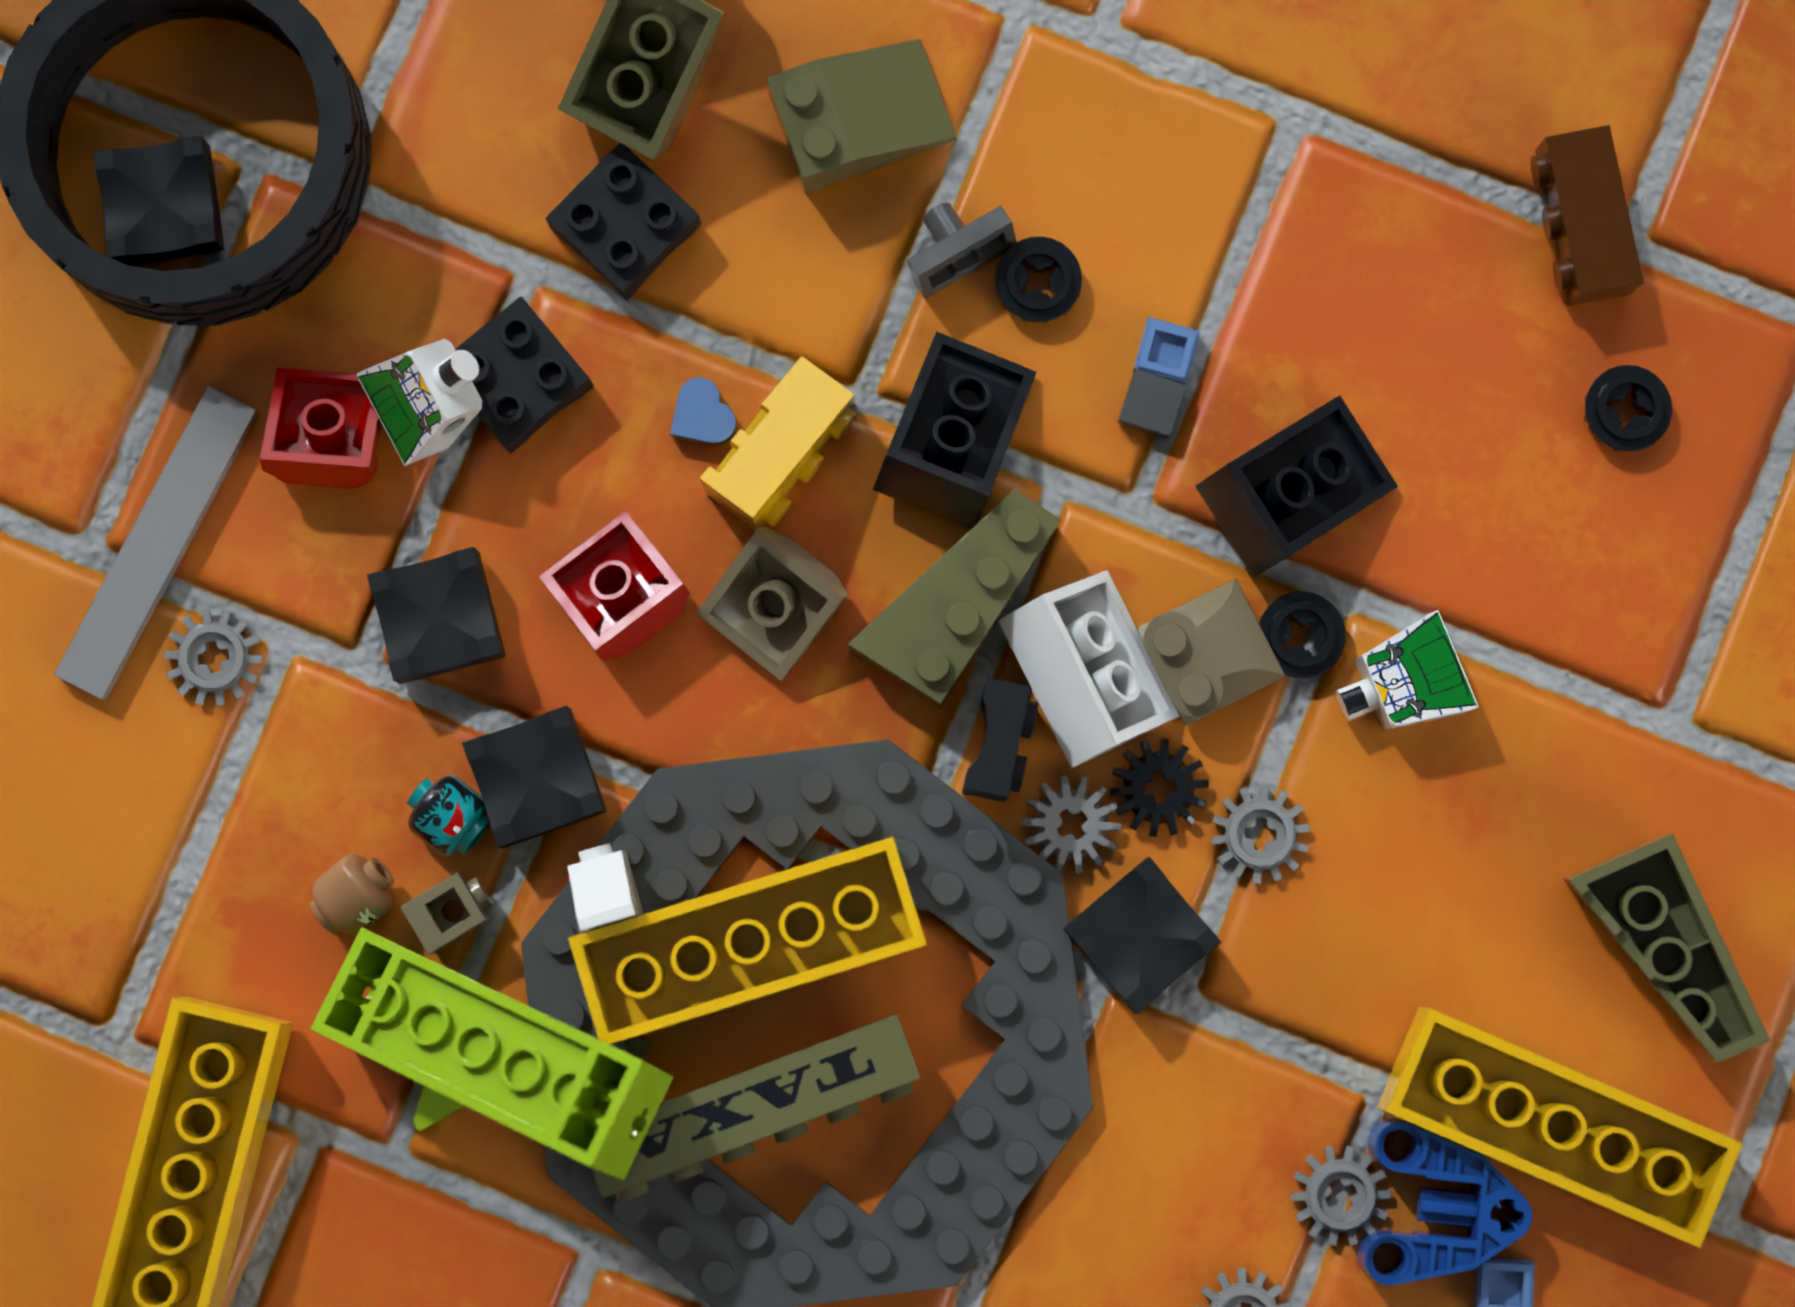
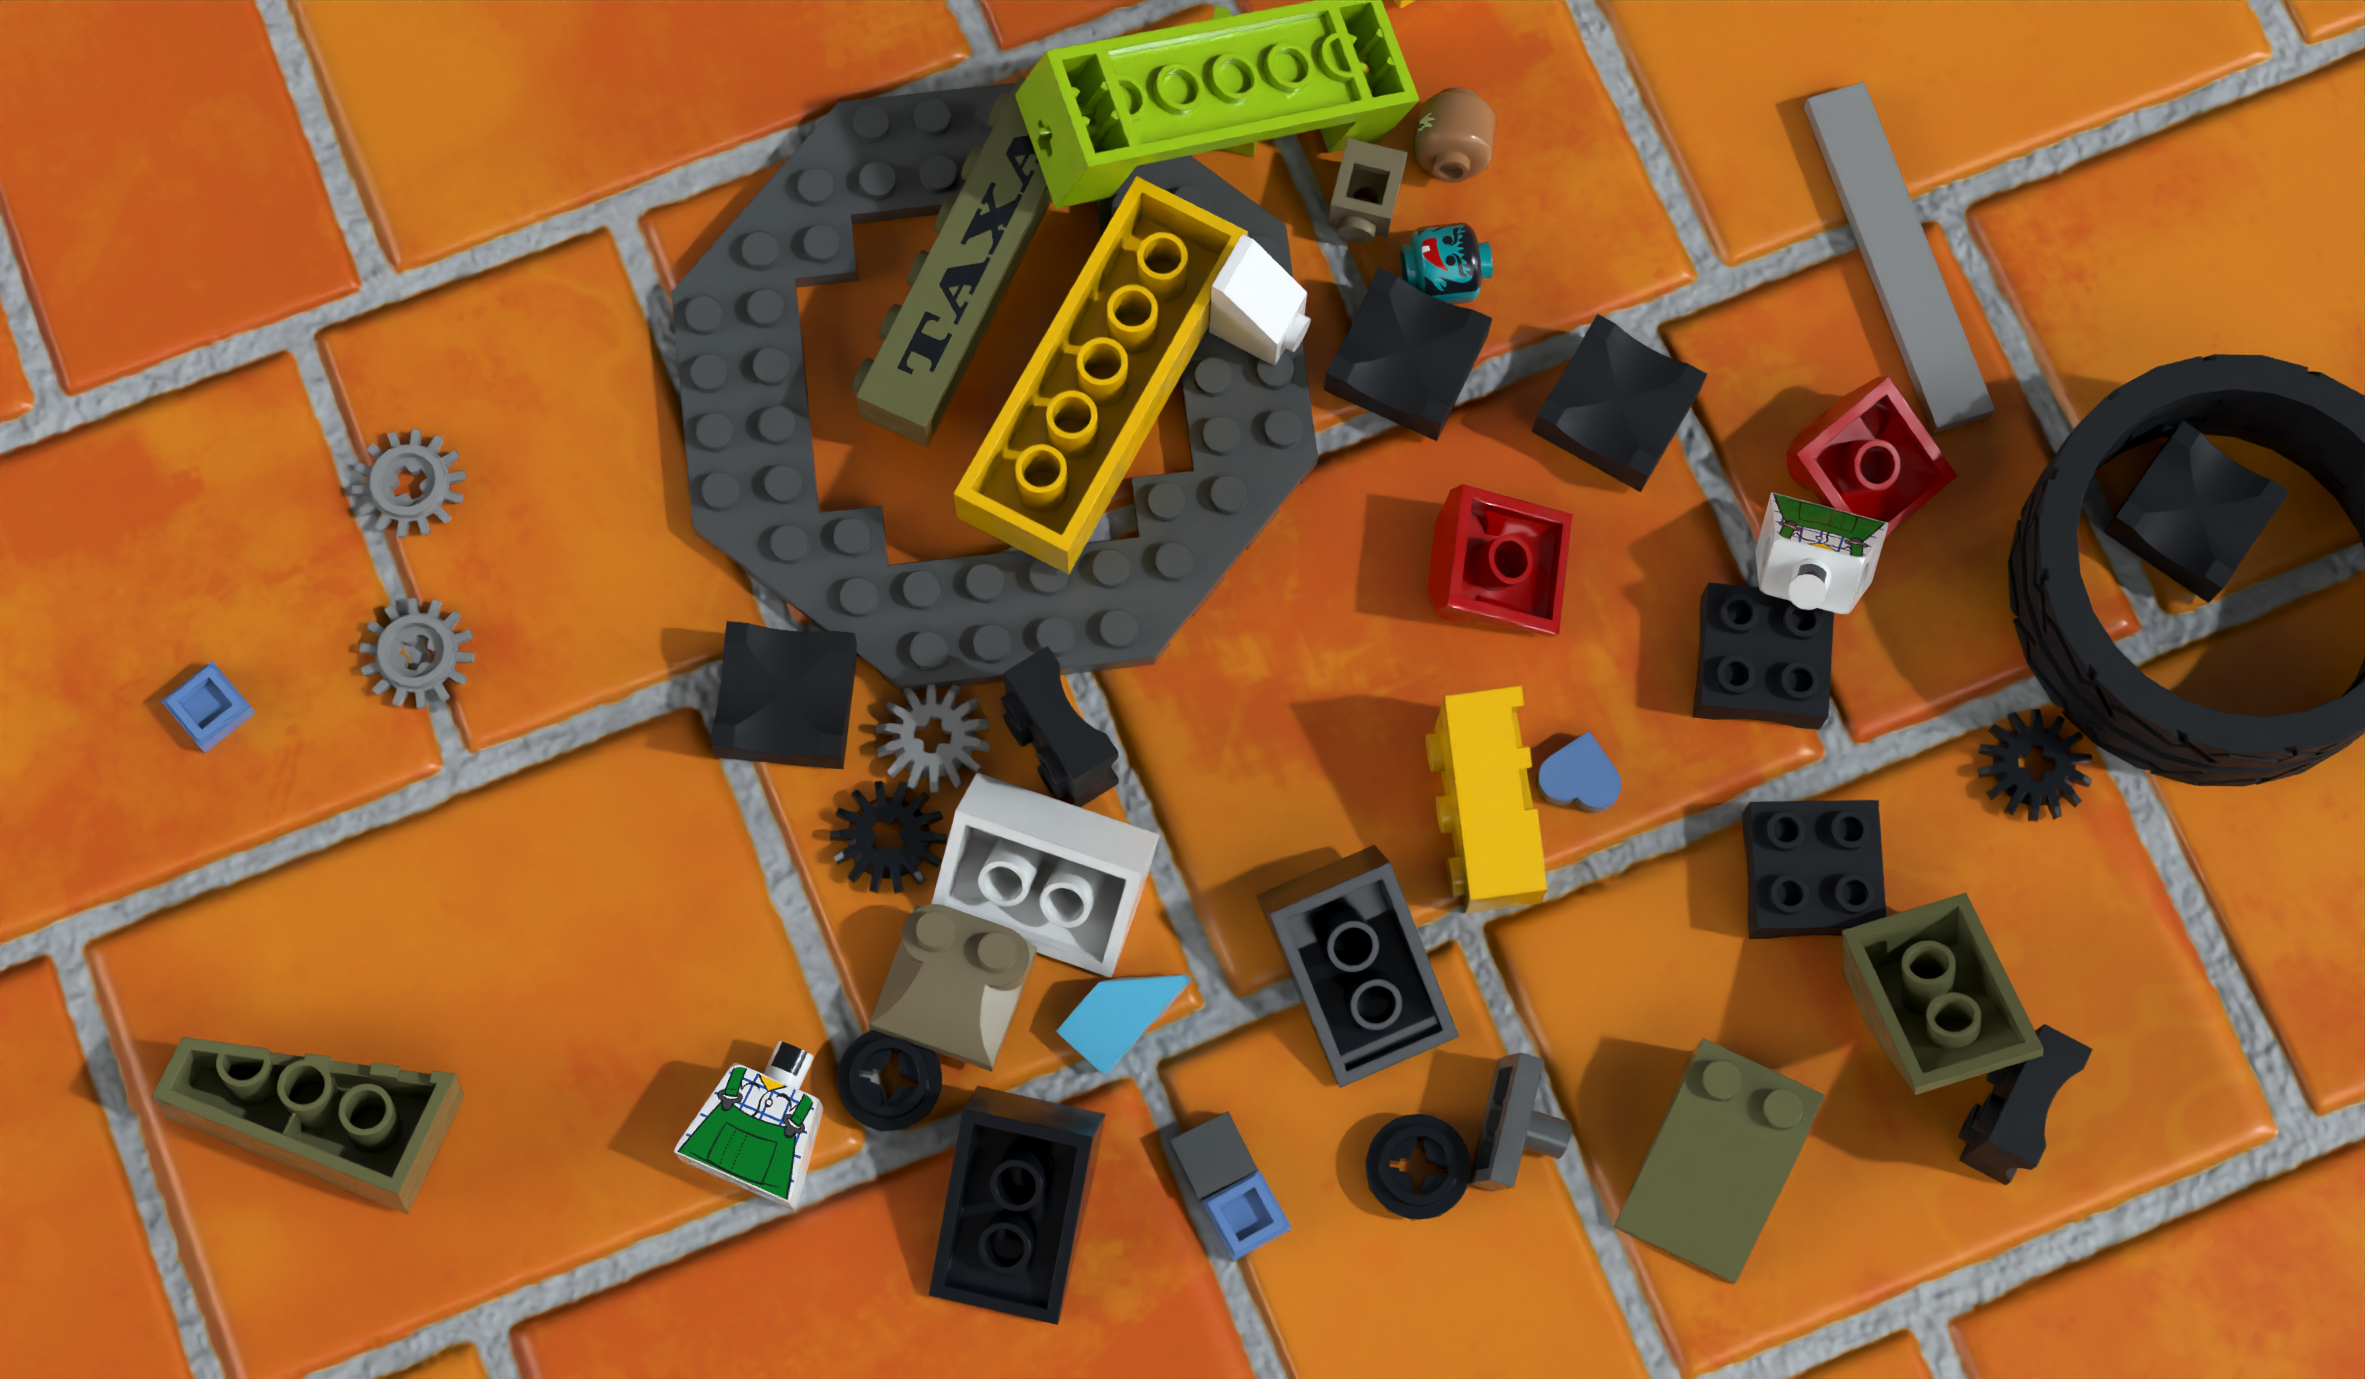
camera: 130 degrees right, 10 degrees down
light grey gear [164,608,263,706] -> none
dark tan slope [696,526,848,681] -> none
olive wedge [848,489,1061,709] -> none
light grey gear [1211,785,1310,884] -> none
blue connector [1357,1119,1533,1285] -> none
yellow brick [1376,1006,1743,1248] -> none
none -> medium azure slope [1056,973,1192,1075]
none -> black gear [1977,709,2092,822]

